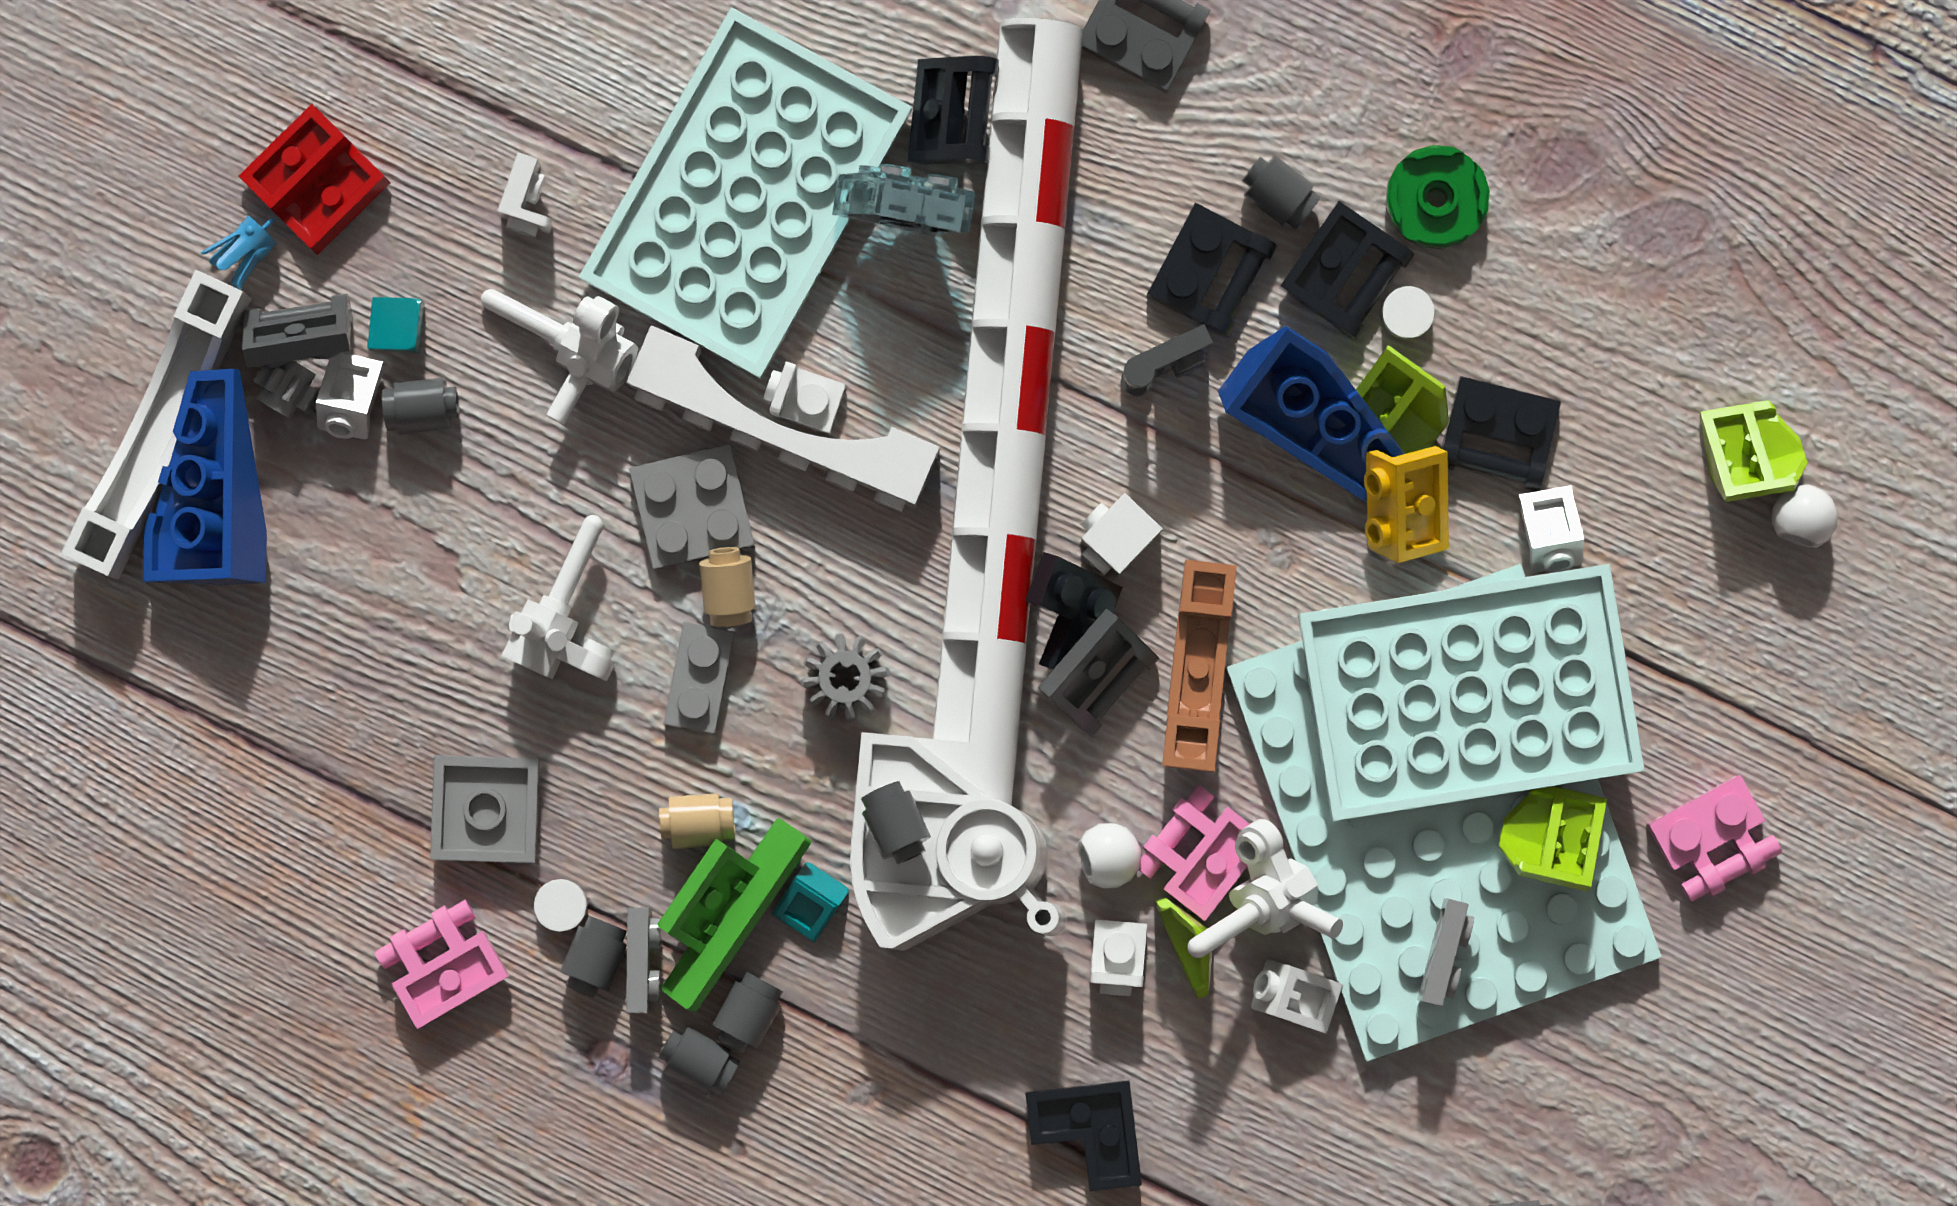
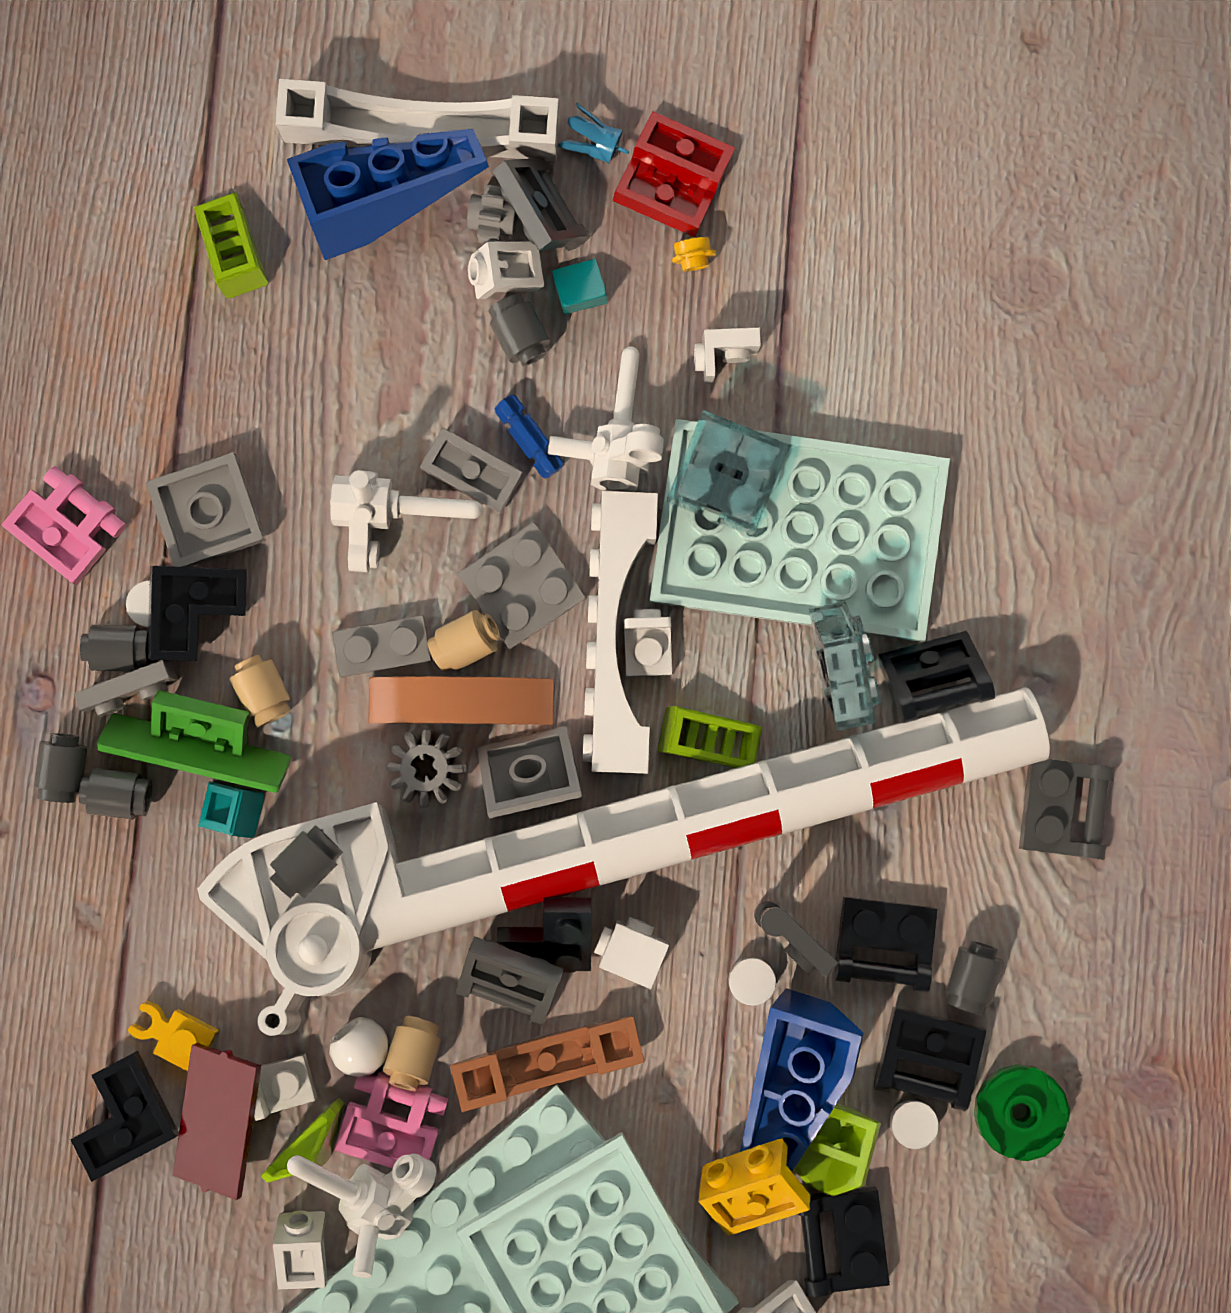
camera: 65 degrees right, 0 degrees up
none -> yellow plate [127,1001,219,1071]
none -> black plate [147,566,247,661]
none -> dark red piece [173,1043,262,1200]
none -> lime slope [194,192,268,298]
none -> nougat slope [368,676,554,725]
none -> tan brick [383,1016,441,1091]
none -> light grey plate [420,427,523,514]
none -> light grey slope [477,726,583,818]
none -> blue axle [494,394,564,479]
none -> lime slope [657,706,762,768]
none -> clear light blue piece [666,410,790,536]
none -> yellow plate [672,237,716,272]
none -> white tile [728,957,776,1006]

